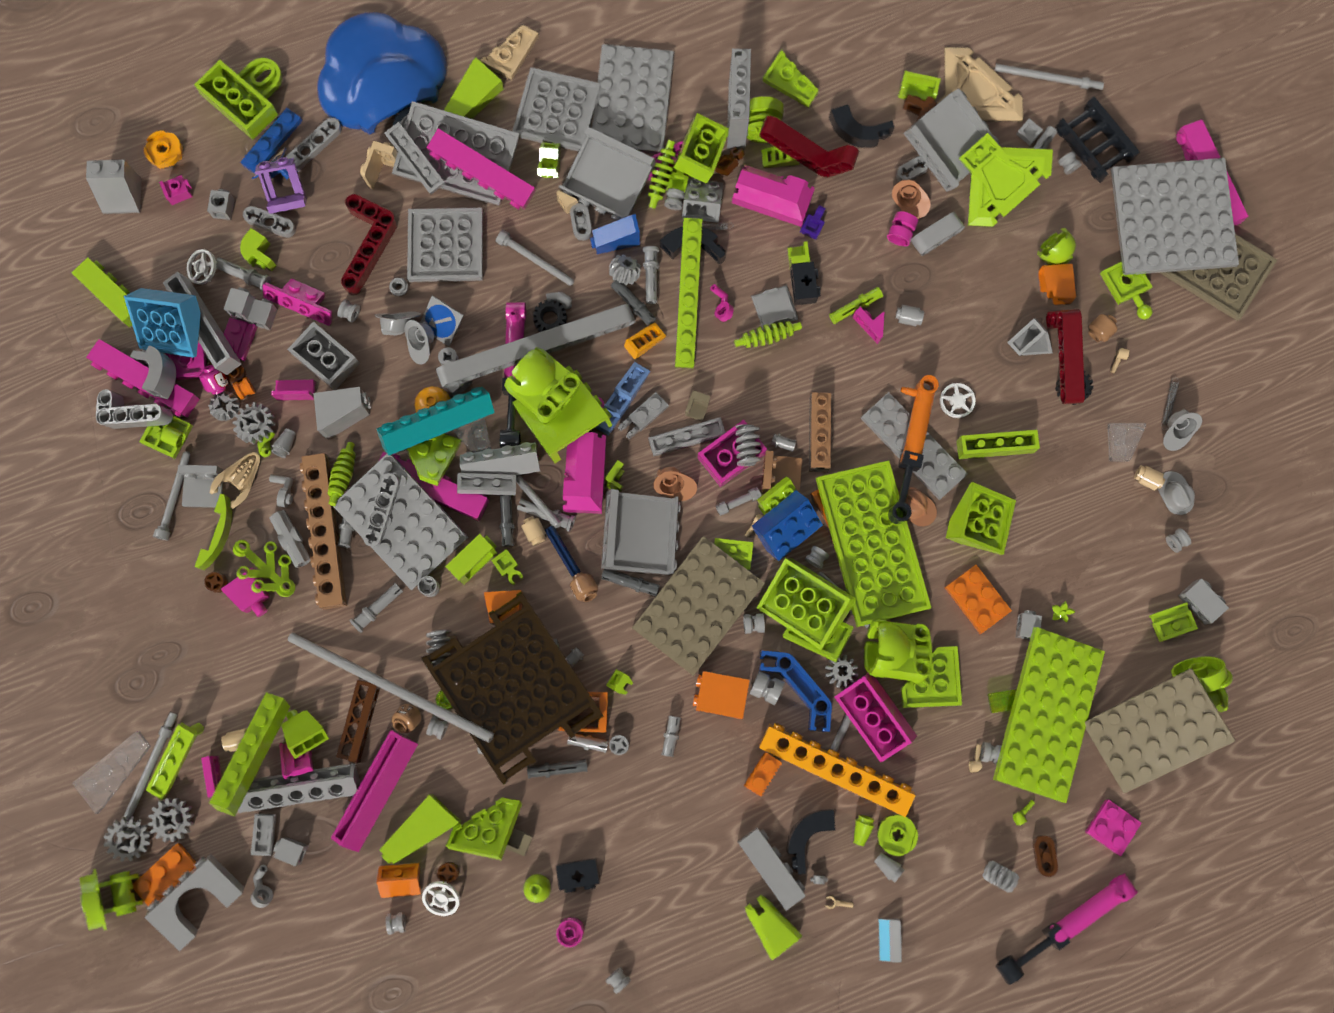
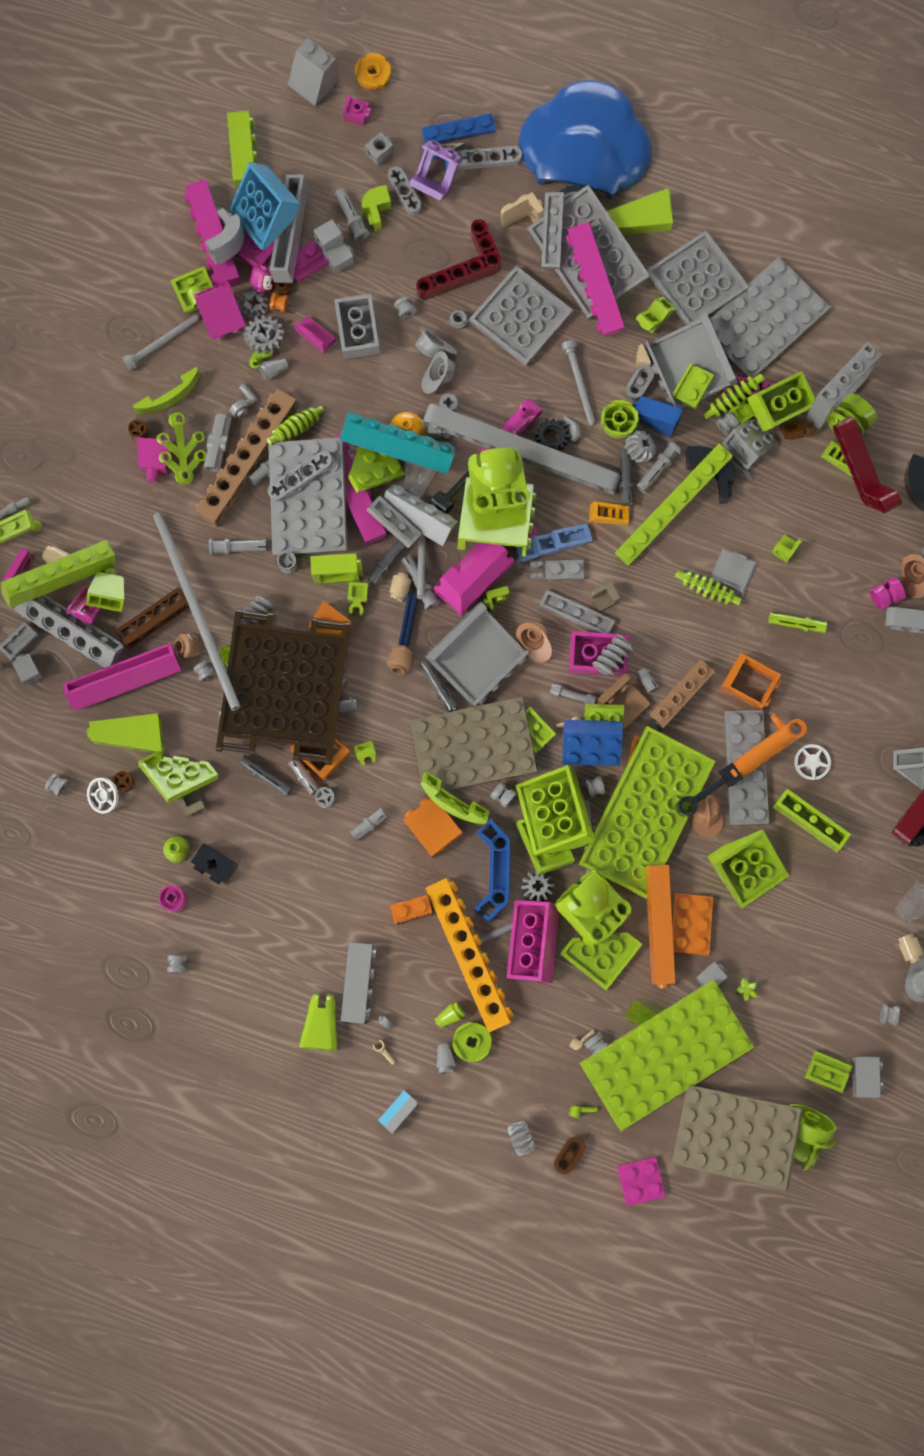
camera: 45 degrees right, 0 degrees up
light grey beam [96,389,173,429] -> none
light grey bracket [178,465,224,508] -> none
white wheel [187,249,217,285] -> none
lime brick [194,58,282,140] -> none
tan animal [210,452,260,509] -> none
dark pink bracket [263,278,332,326] -> none
light grey slope [313,387,372,439] -> none
orange panel [377,863,421,898] -> none
piece [421,295,464,346] -> none
tan wing [480,25,539,80] -> none
dark pink plate [710,284,734,322] -> none
dark pink brick [732,165,815,227] -> none
light grey wheel [749,671,785,705] -> none
lime wing [762,50,819,108] -> none
black arch [787,809,835,874] -> none
black brick [790,262,821,305] -> none
dark purple plate [800,205,826,240] -> none
dark pink slope [852,307,884,344] -> none
light grey brick [895,304,924,326] -> none
dark pink piece [996,874,1138,985] -> none
none -> dark pink brick [193,281,246,340]
none -> lime slope [421,771,489,824]
none -> lime cylinder [601,400,639,439]
none -> orange brick [645,865,675,988]
none -> lime plate [672,363,714,409]
none -> orange window [720,653,781,710]

